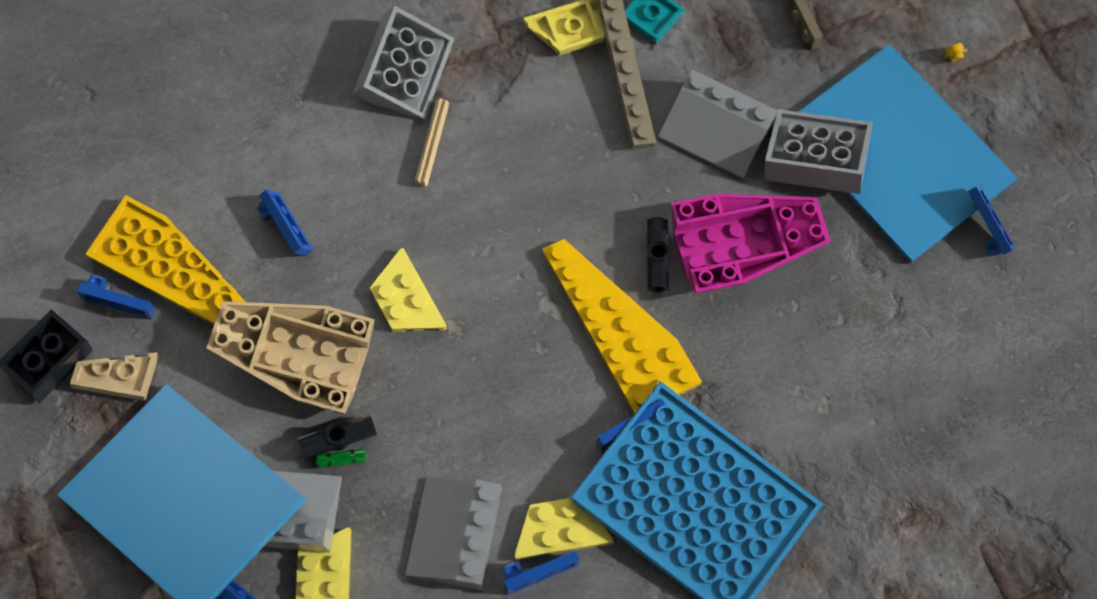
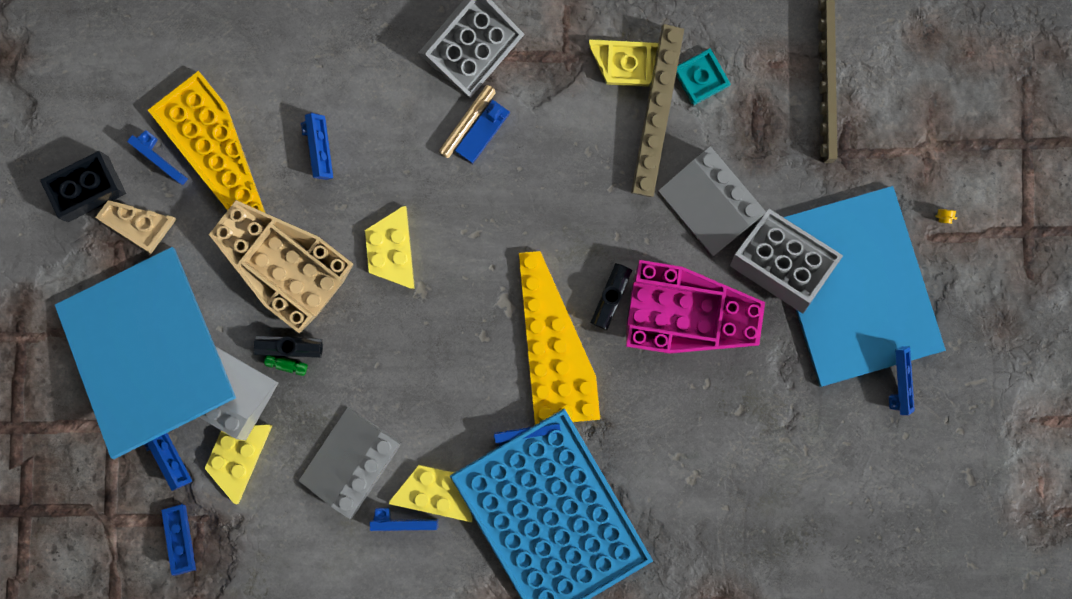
camera: 25 degrees right, 15 degrees up
none -> blue hinge [455,100,510,164]

